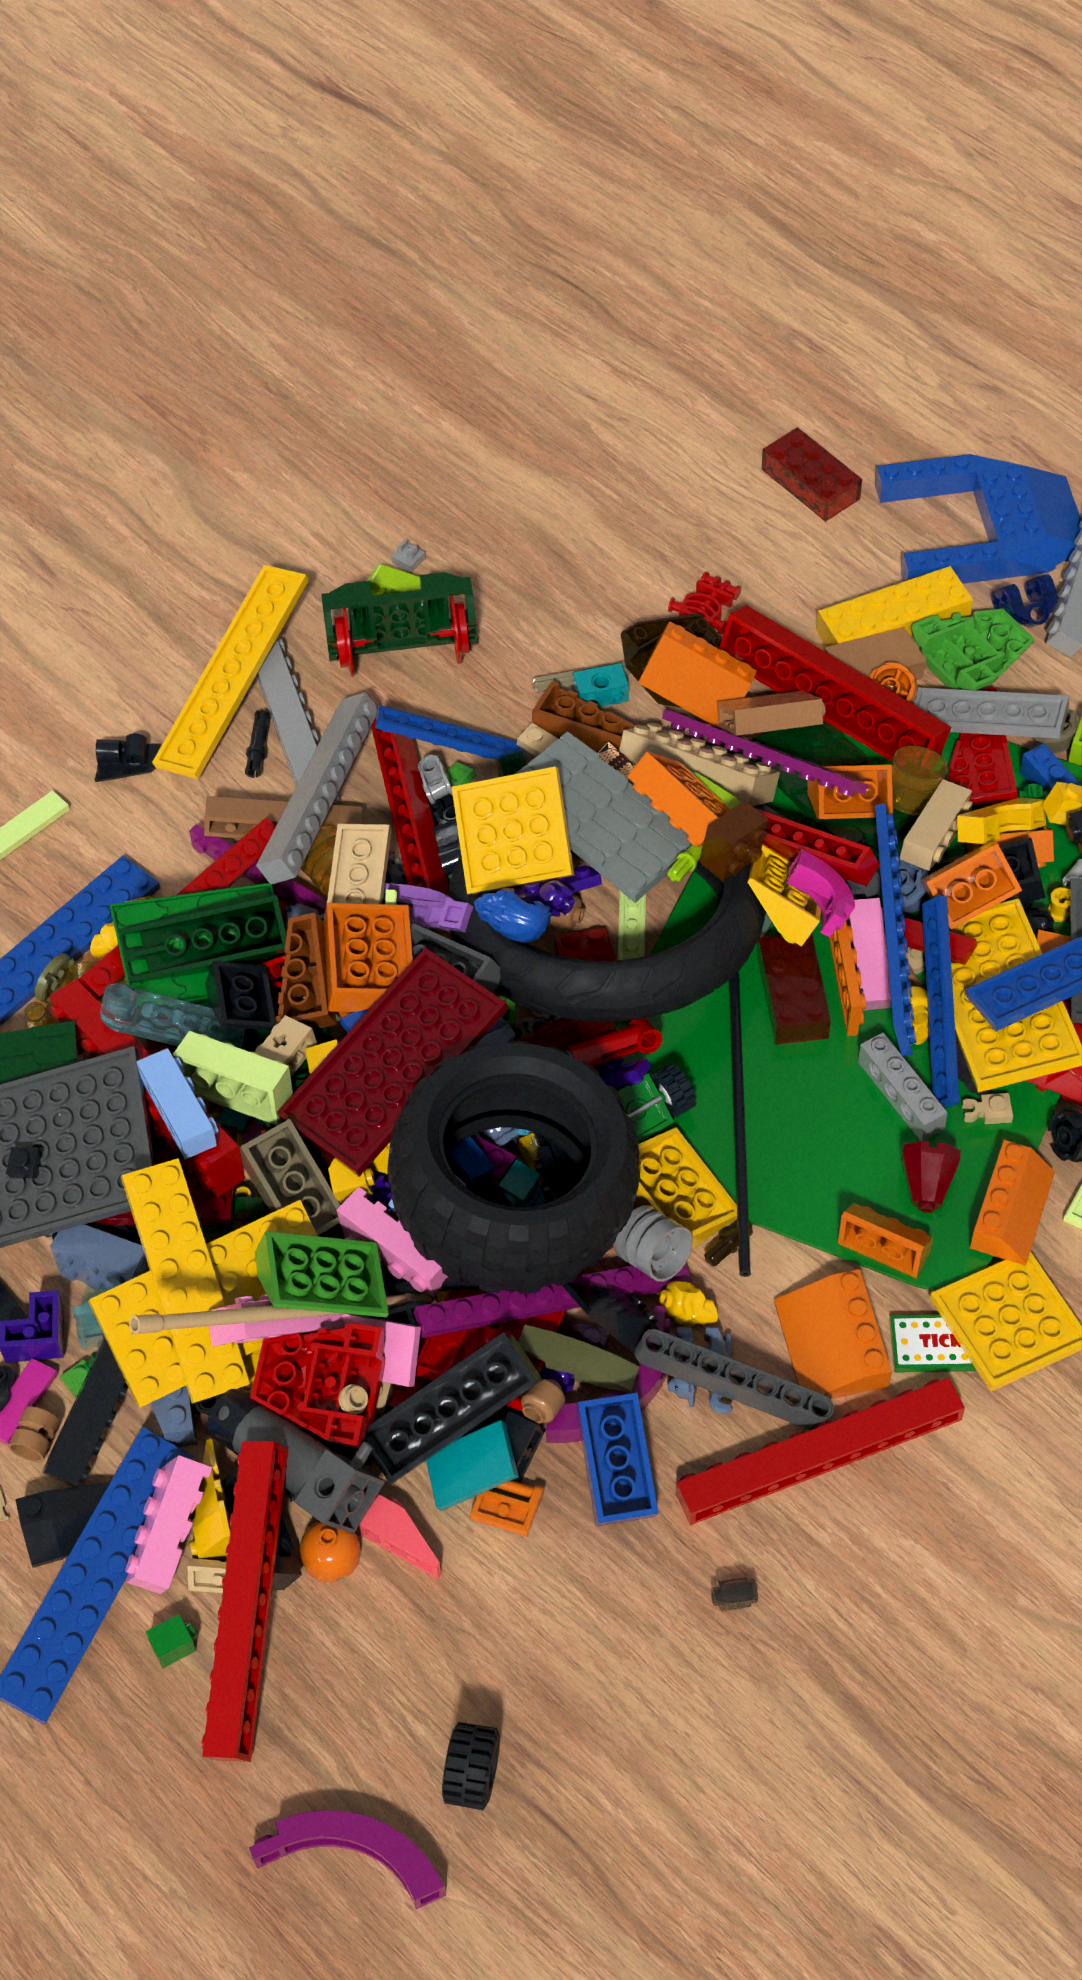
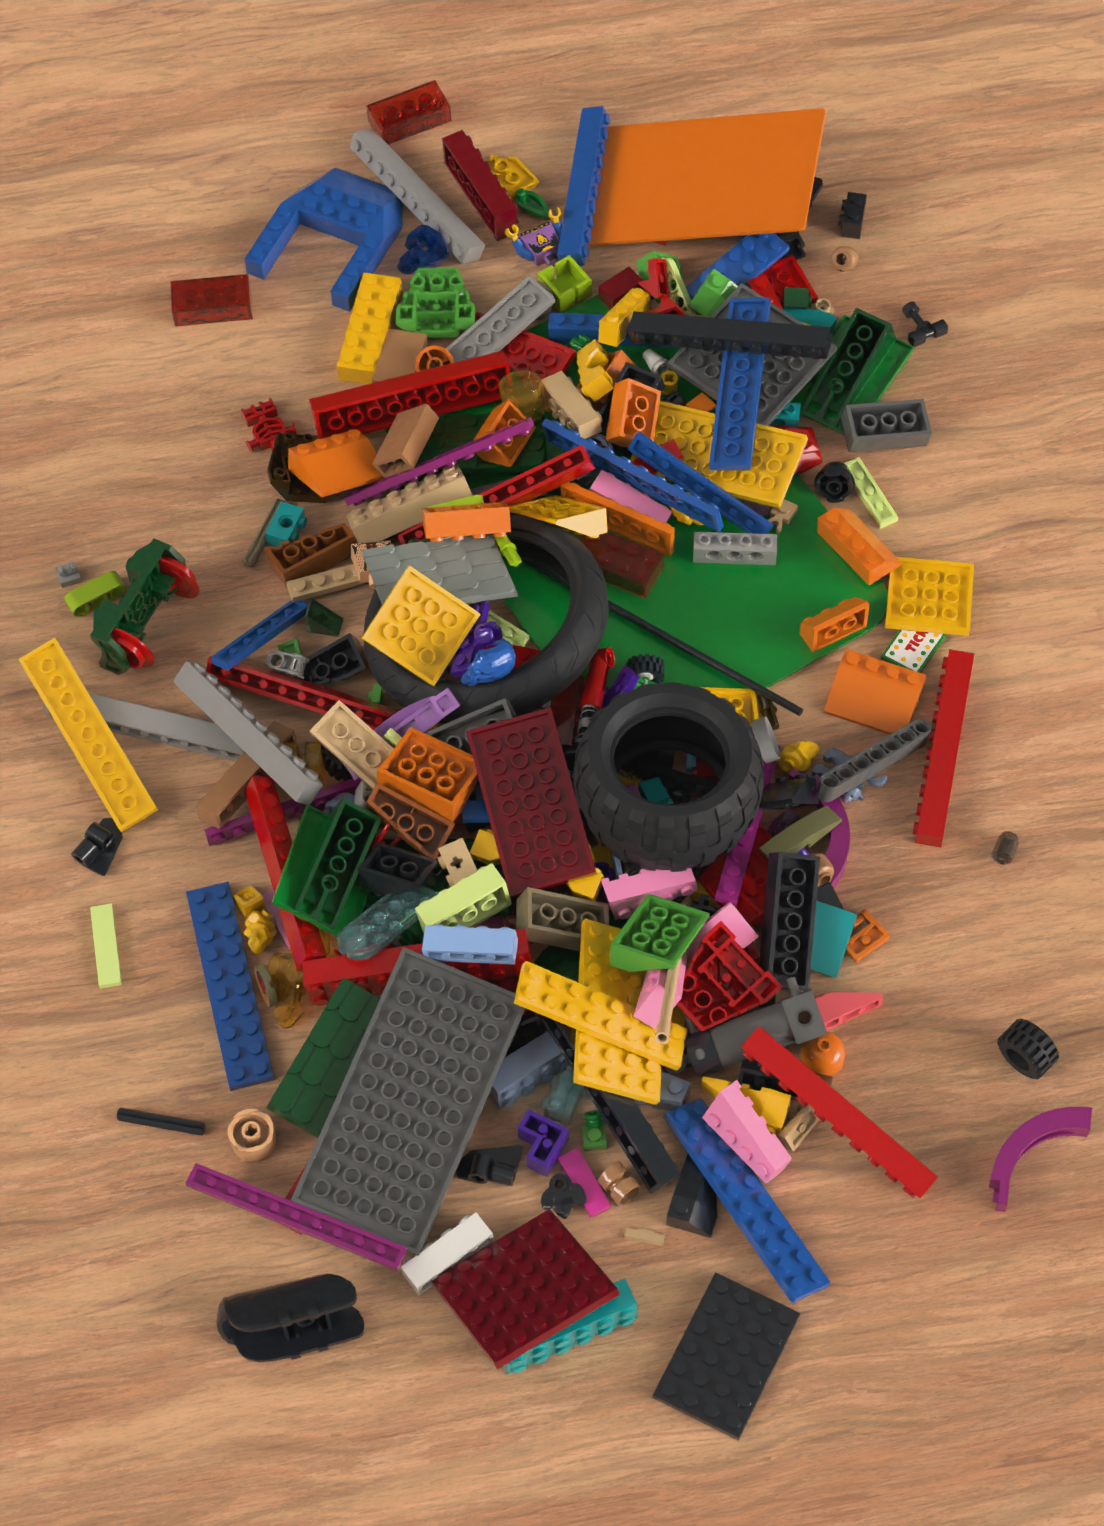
camera: 55 degrees left, 5 degrees up
black plate [6,1147,42,1178] -> none
green brick [146,1614,197,1669] -> none
black pin [245,710,270,778] -> none
tan plate [339,1384,368,1415] -> none
black pin [432,820,461,876] -> none
blue brick [575,1393,659,1527] -> none
reddish brown brick [699,801,769,881] -> none
dark pink arch [786,849,855,937] -> none
dark red cone [901,1141,961,1213] -> none

